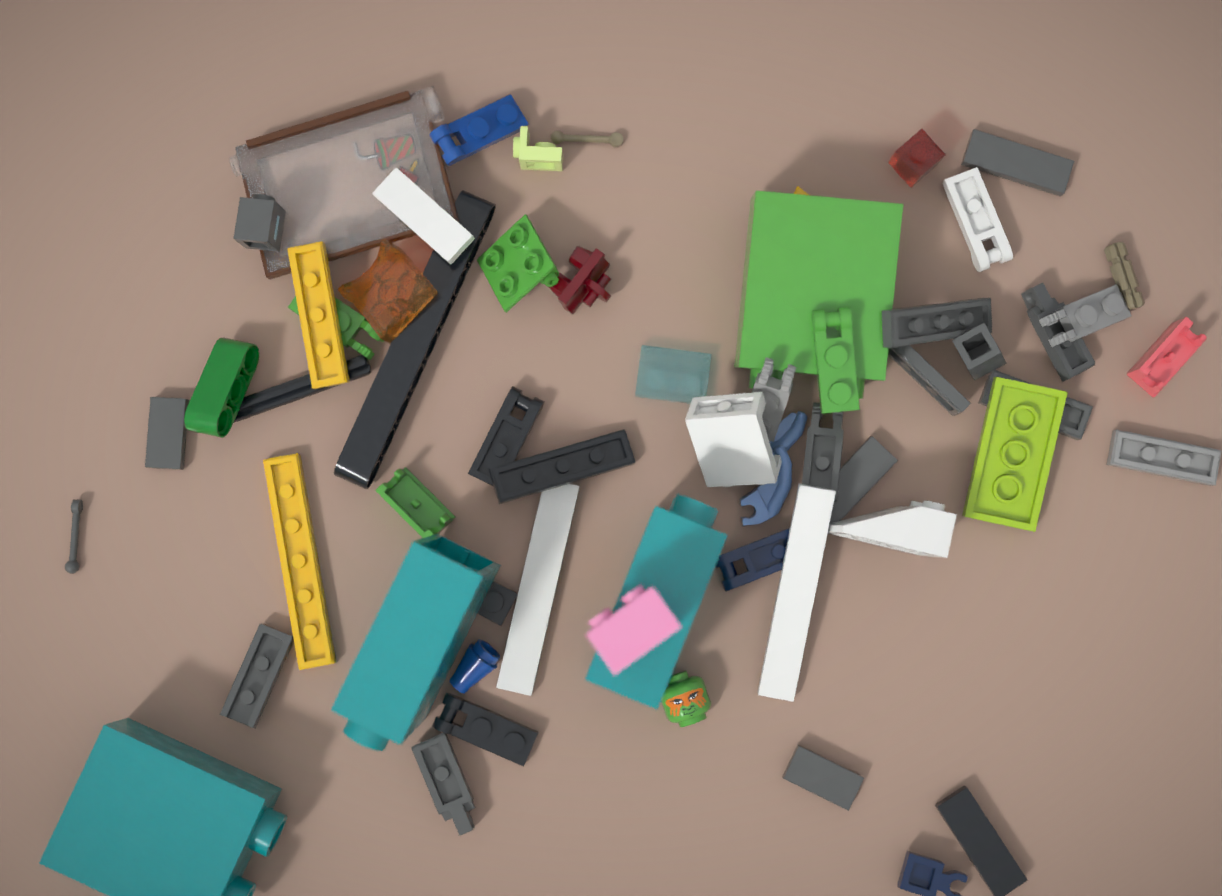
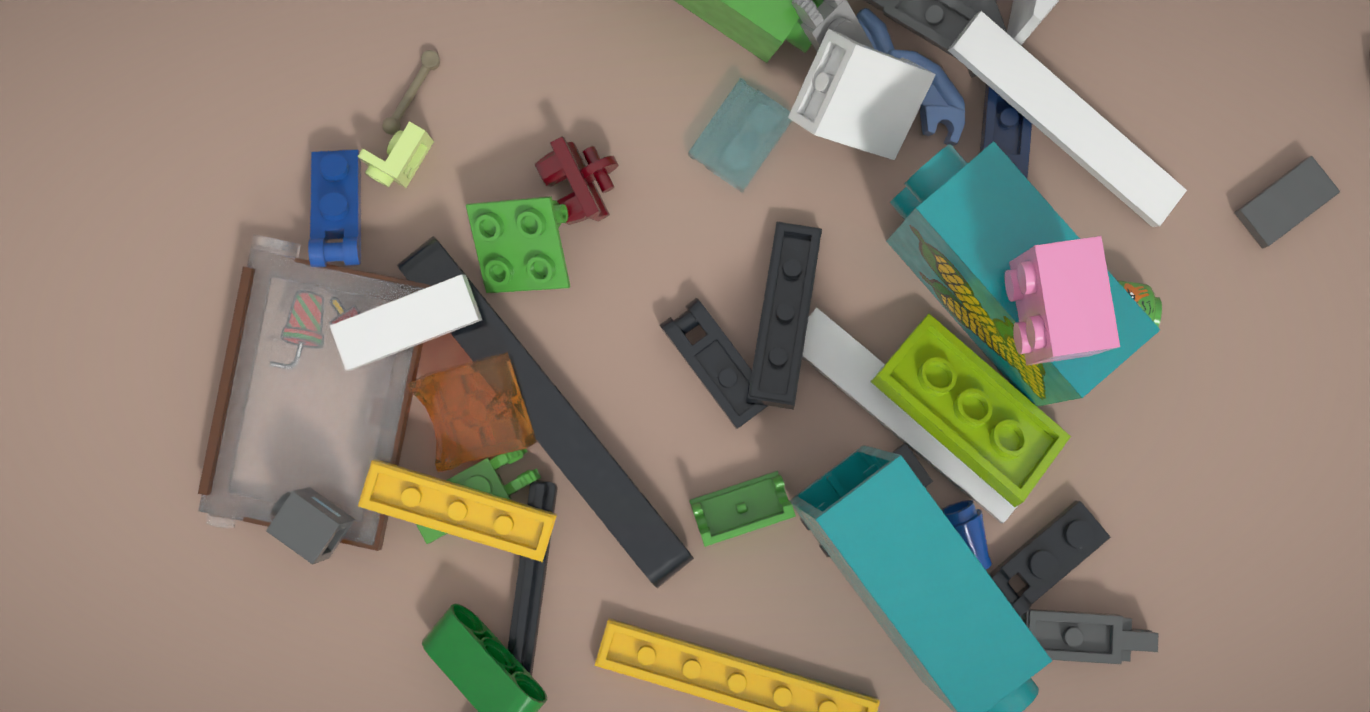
camera: 70 degrees left, 0 degrees up
none -> lime plate [870,313,1071,507]

